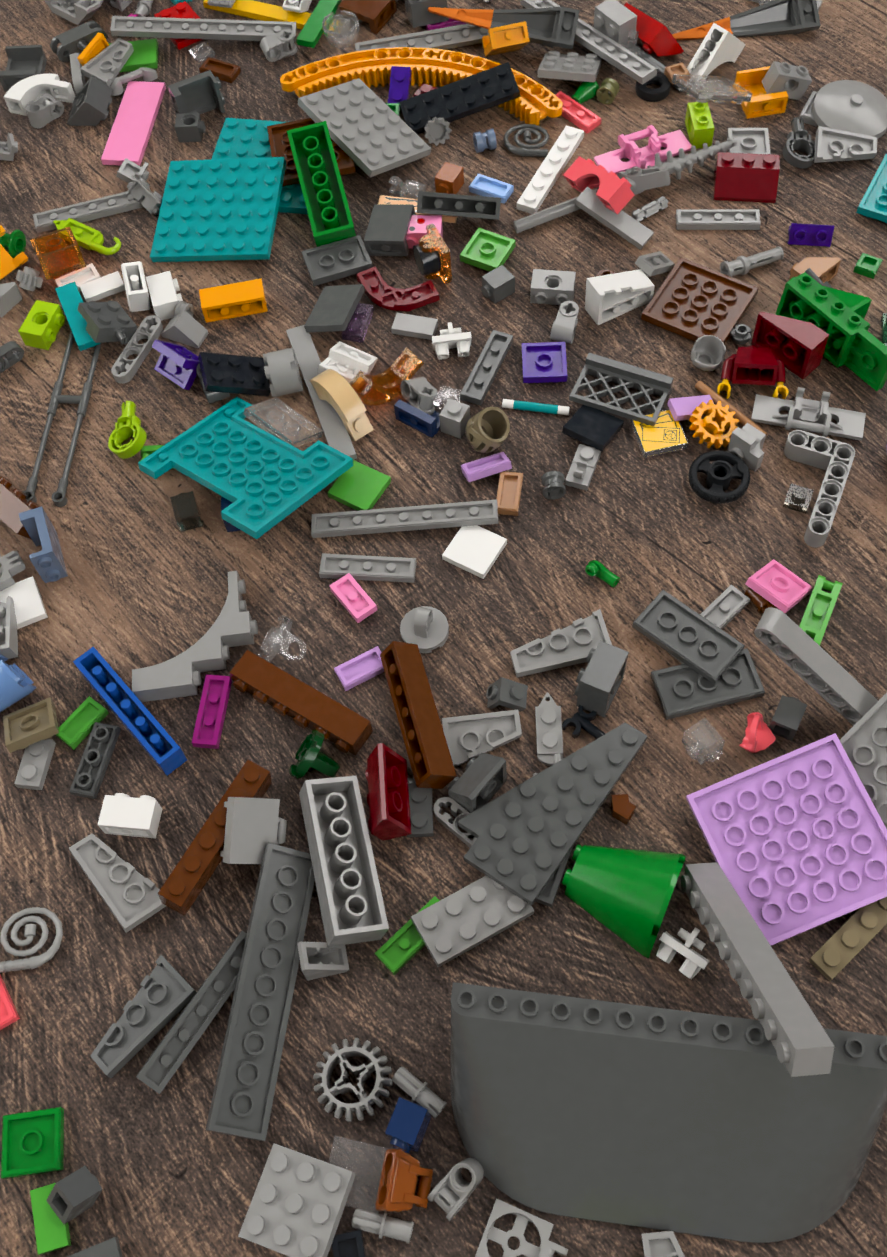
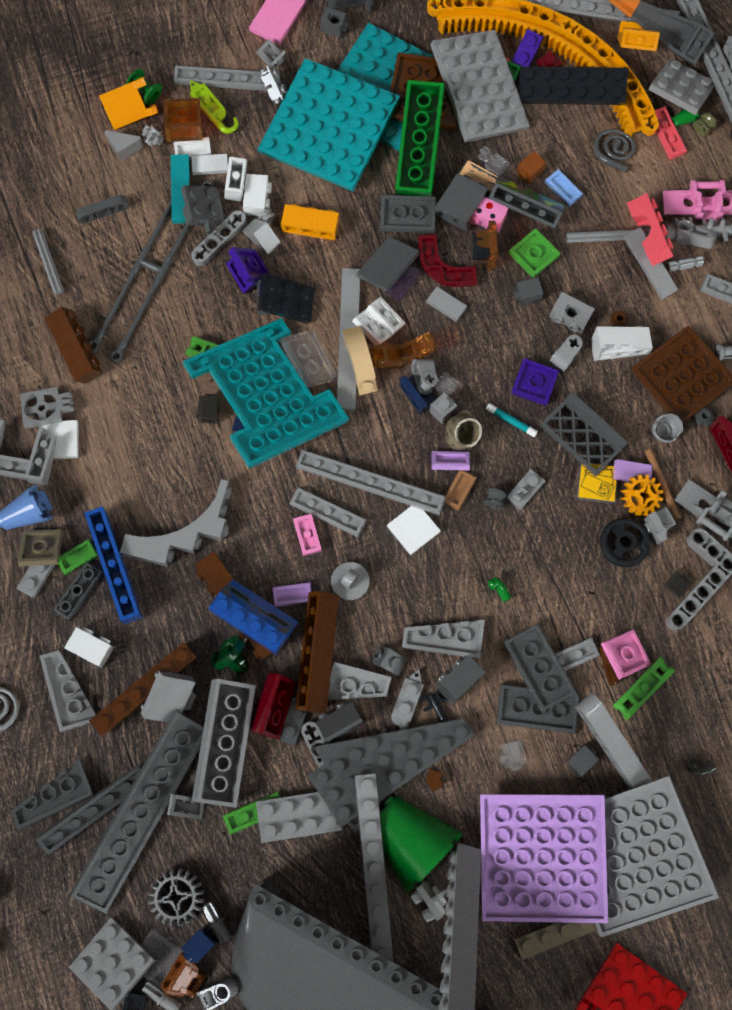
camera: 15 degrees right, 15 degrees up
lime brick [18,300,65,350] -> none
sand blue panel [19,506,68,583] -> none
lime pin [108,401,147,459] -> none
magenta plate [191,675,232,749] -> none
clear tile [258,615,307,662] -> none
light grey brick [263,347,303,397] -> none
bright green tile [327,460,391,511] -> none
light grey piece [424,117,452,146] -> none
white hips [432,322,472,360] -> none
plate [460,330,513,406] -> none
sand blue wheel [473,129,497,153] -> none
white plate [517,126,584,214] -> none
black tile [562,405,624,451] -> none
light grey plate [635,251,675,276] -> none
dark red torso [717,345,789,399] -> none
coral piece [739,712,776,753] -> none
none -> blue slope [208,580,298,655]
none -> light grey plate [354,773,394,962]

